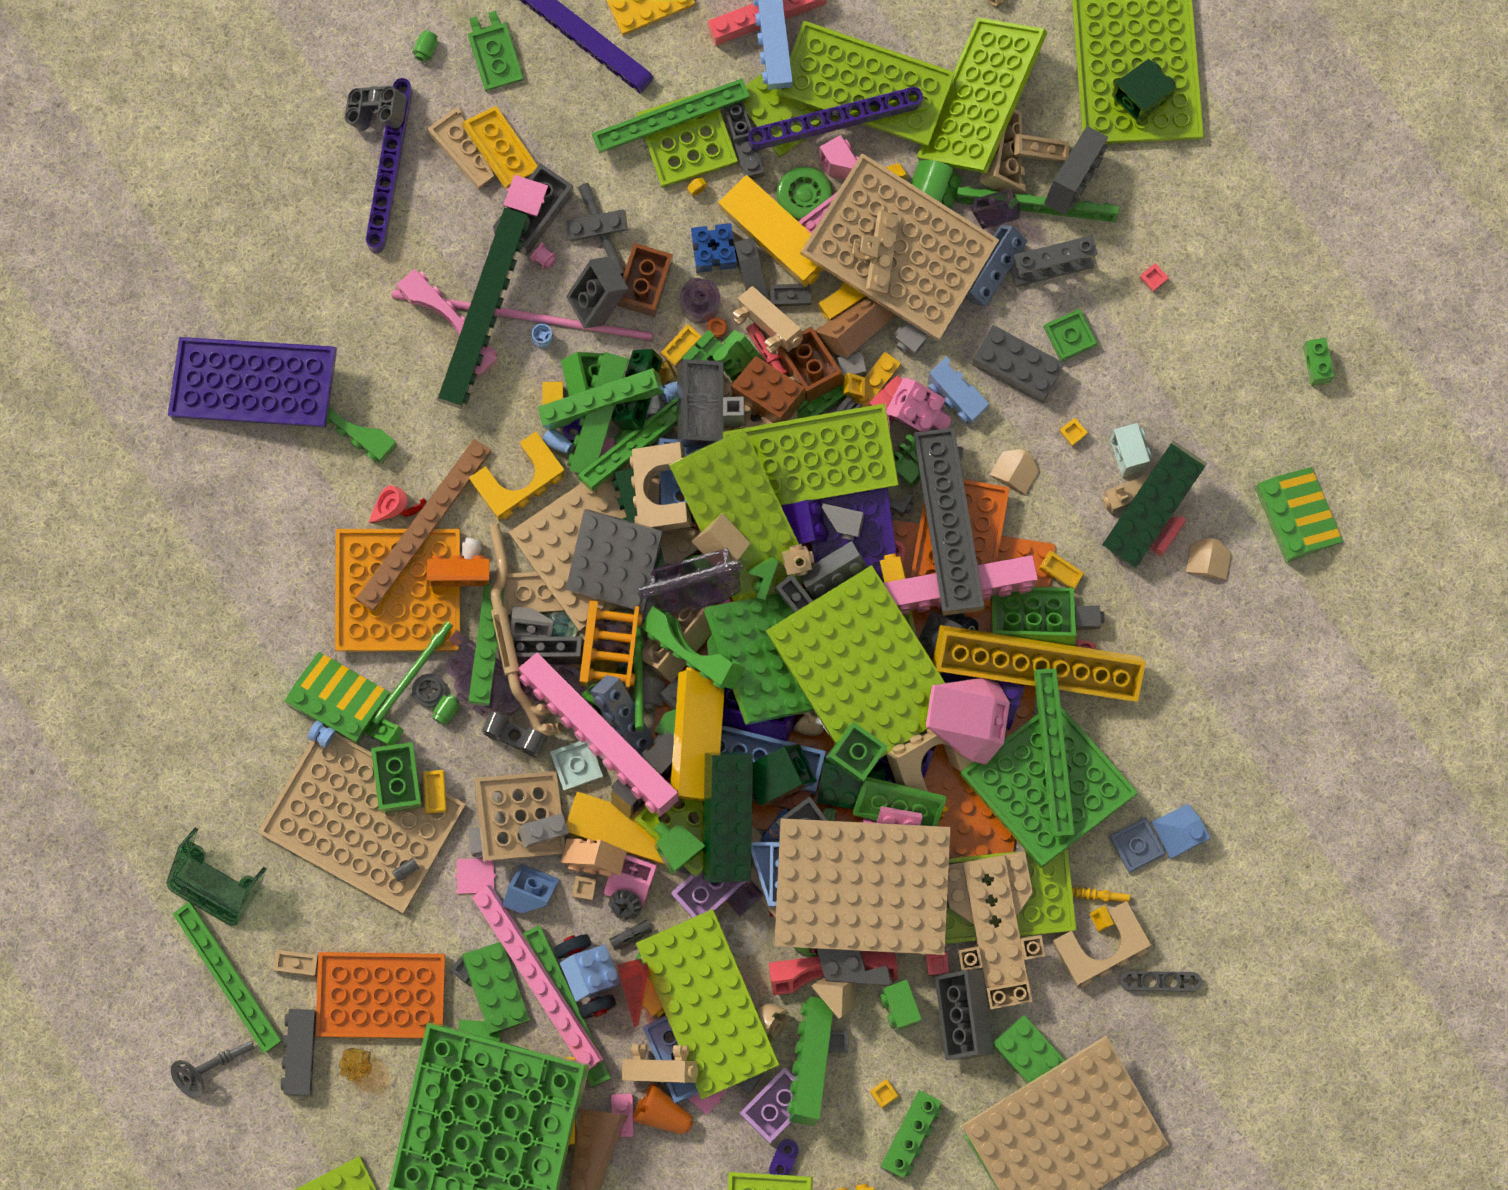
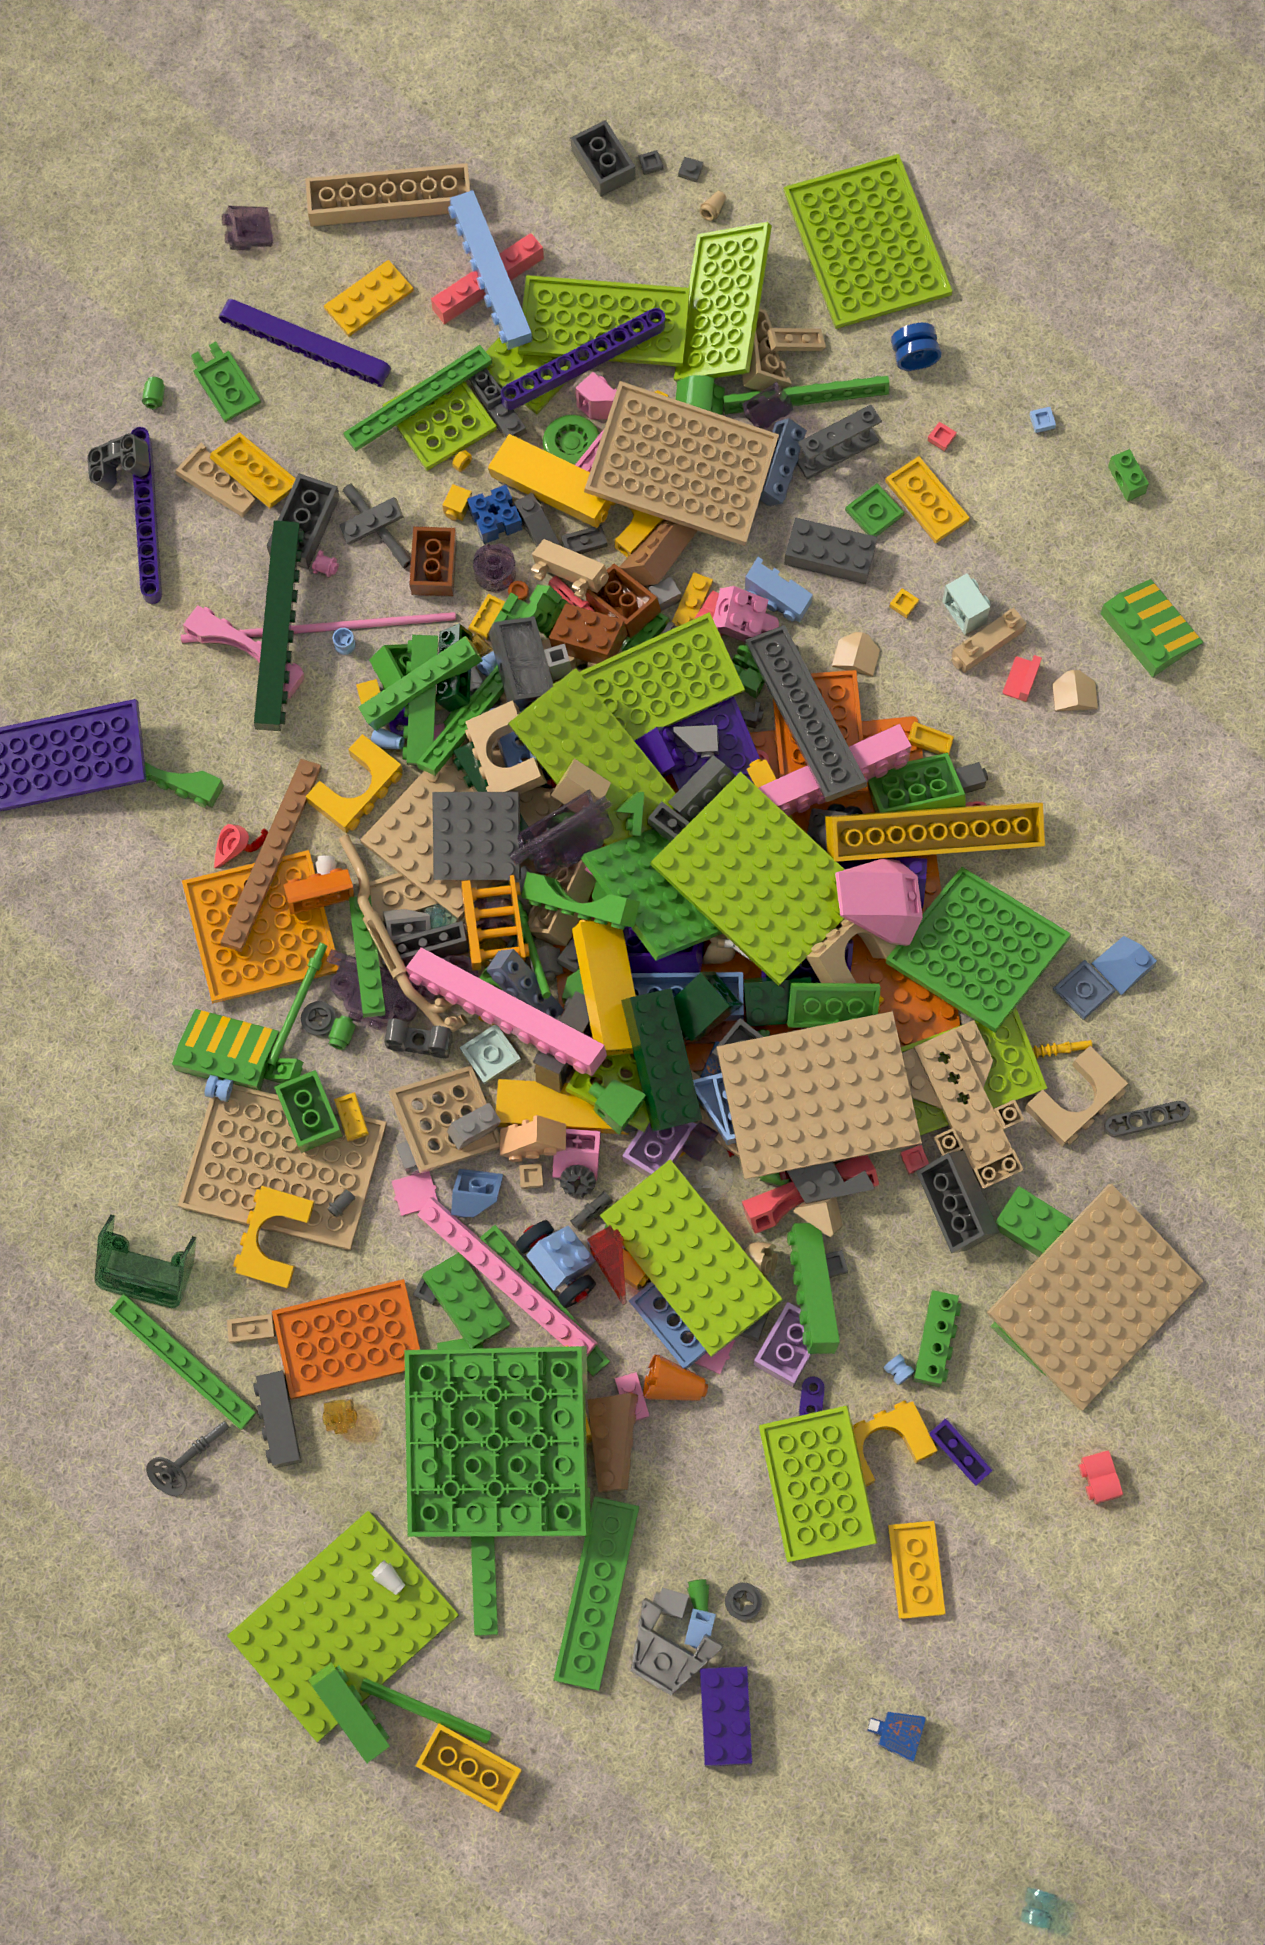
camera: 10 degrees left, 5 degrees down
bright pink piece [503,175,548,217] -> none
dark grey brick [566,256,628,329] -> none
tan brick [622,1044,698,1083] -> none
tan brick [781,544,814,576] -> none
bright green brick [826,722,888,782] -> none
yellow plate [843,373,865,399] -> none
tan plate [852,210,899,295] -> none
yellow tile [869,1079,899,1109] -> none
bright pink plate [877,806,922,825] -> none
bright green brick [879,980,922,1032] -> none
light grey brick [894,323,927,357] -> none
bright green plate [1034,668,1075,837] -> none
dark grey brick [1044,126,1108,215] -> none
yellow tile [1089,905,1114,933] -> none
dark green brick [1102,441,1207,568] -> none
dark green slope [1112,59,1177,124] -> none
none -> yellow arch [233,1186,315,1288]
none -> yellow brick [442,484,472,521]
none -> light blue wheel [883,1354,915,1386]
none -> yellow plate [885,456,970,544]
none -> blue wheel [891,323,942,371]
none -> light blue plate [1029,407,1056,433]

